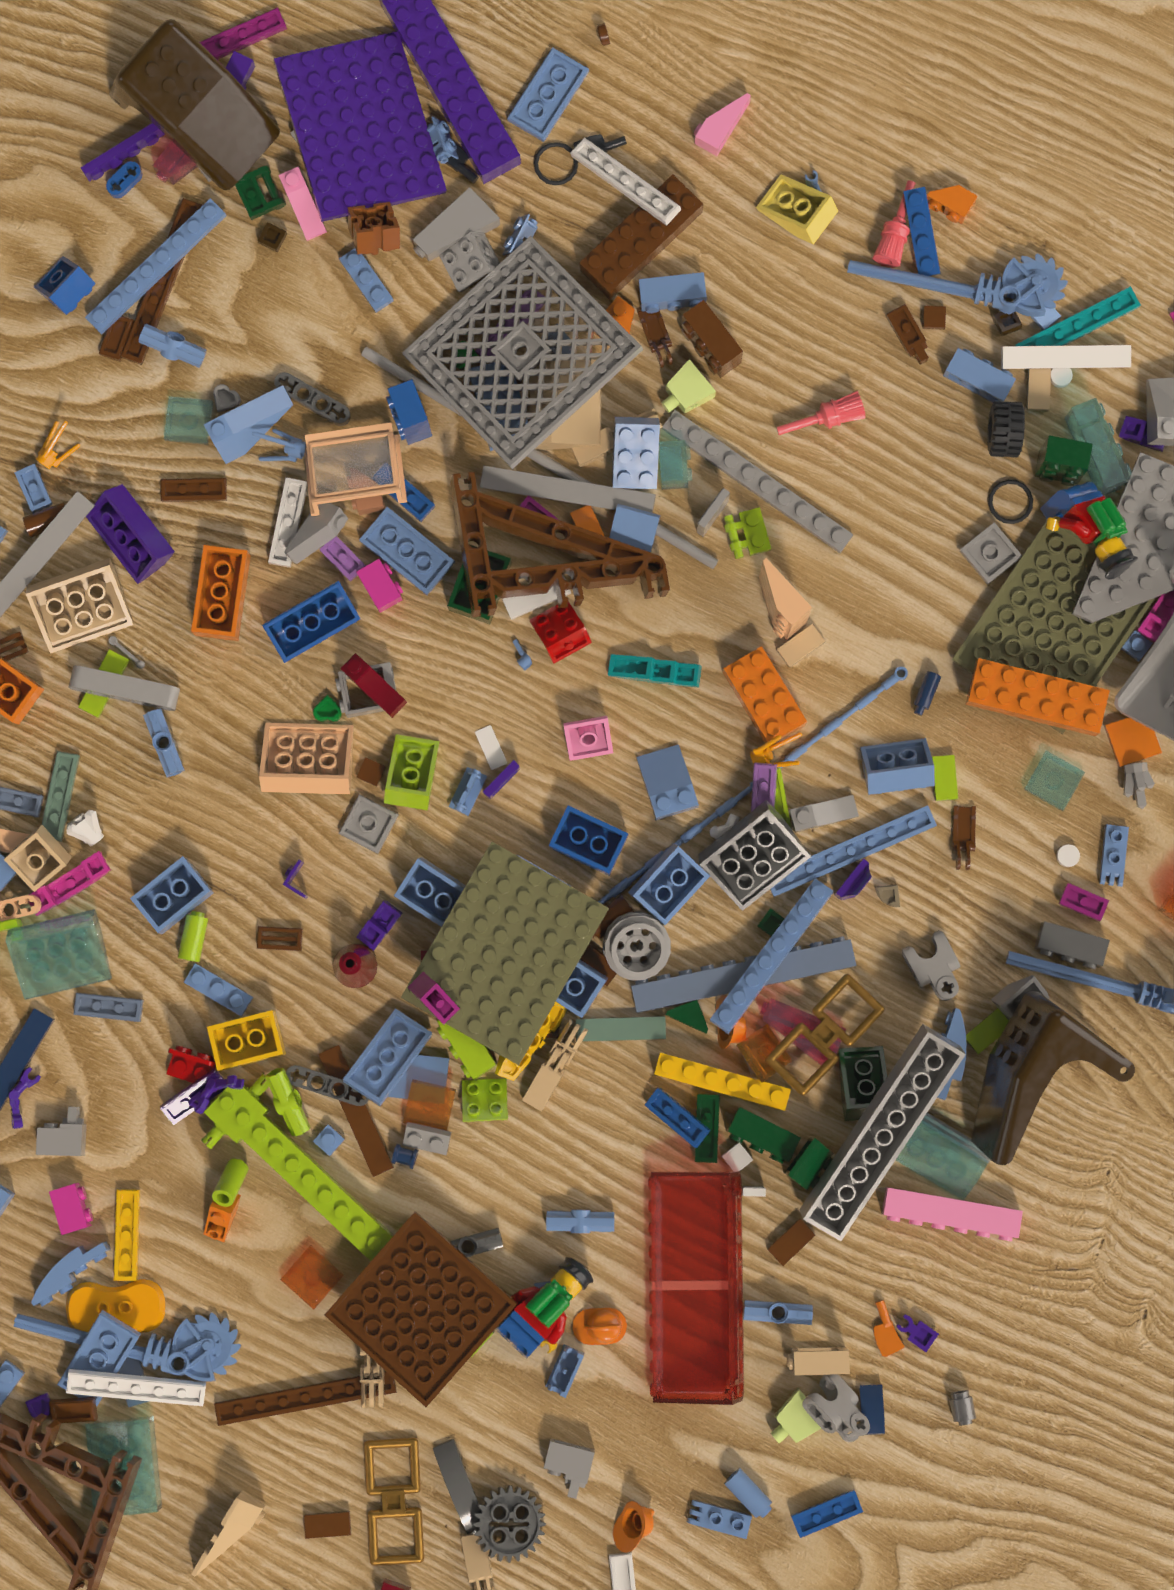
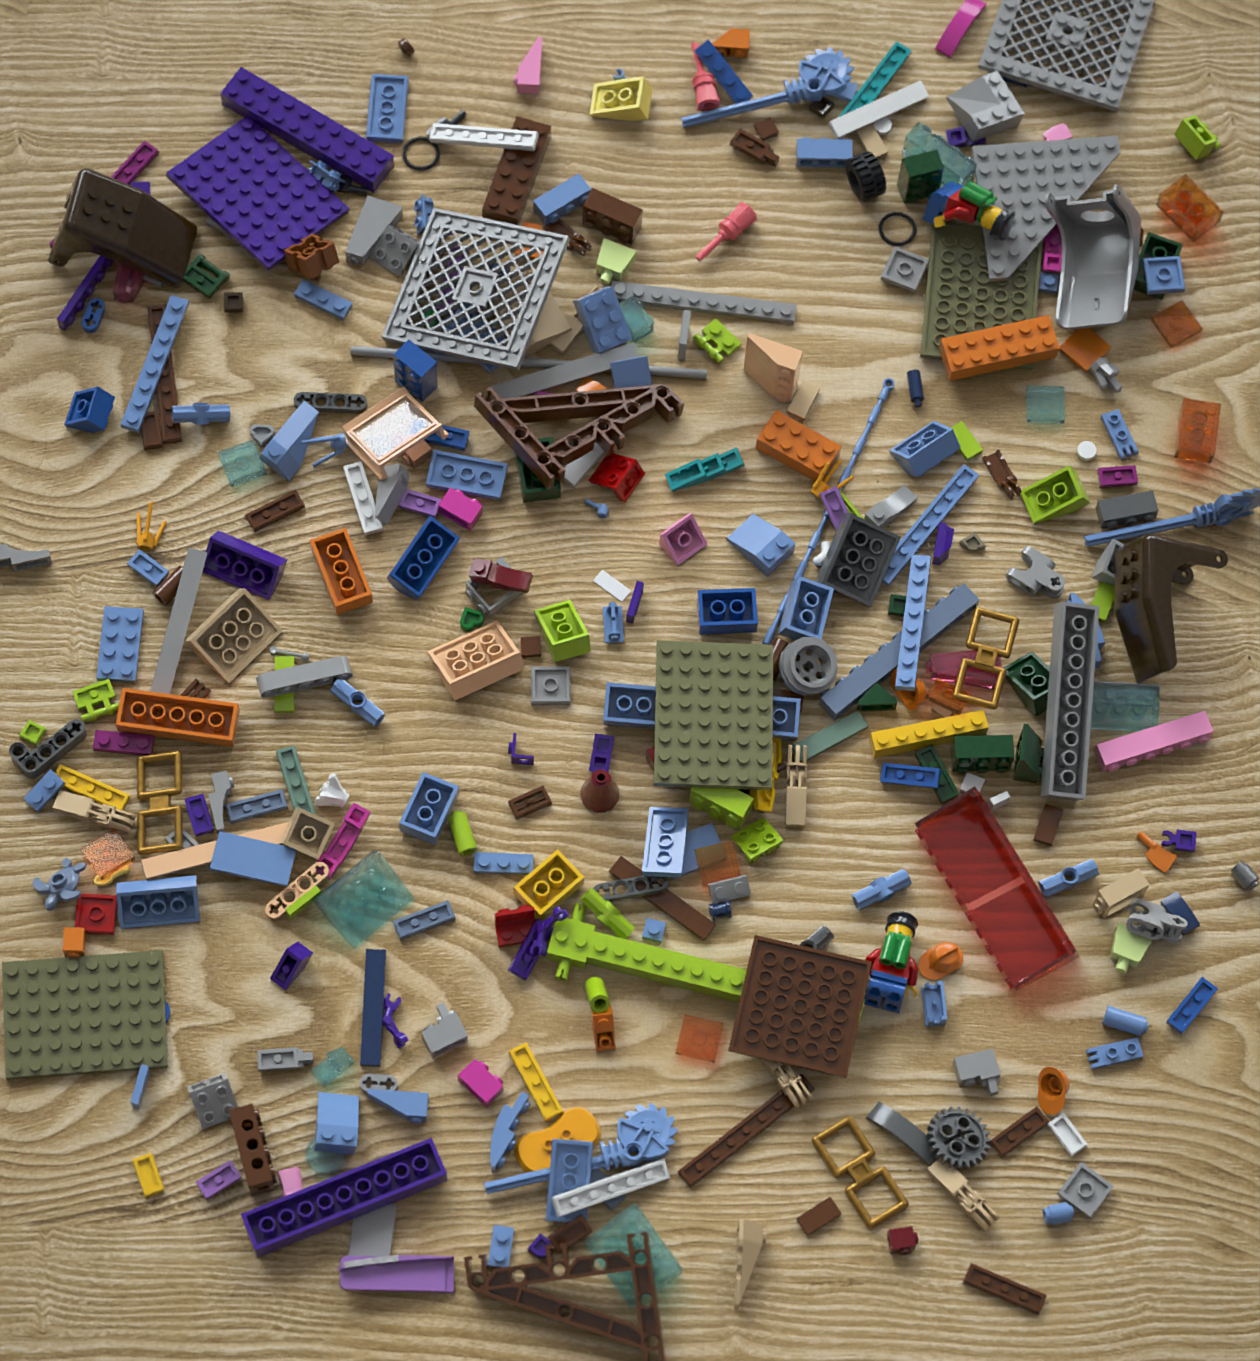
camera: 40 degrees left, 15 degrees down
bright pink slope [279,167,327,241] -> none
magenta slope [407,971,460,1025] -> none
none -> reddish brown tile [990,1106,1049,1158]
none -> lime slope [1021,465,1090,524]

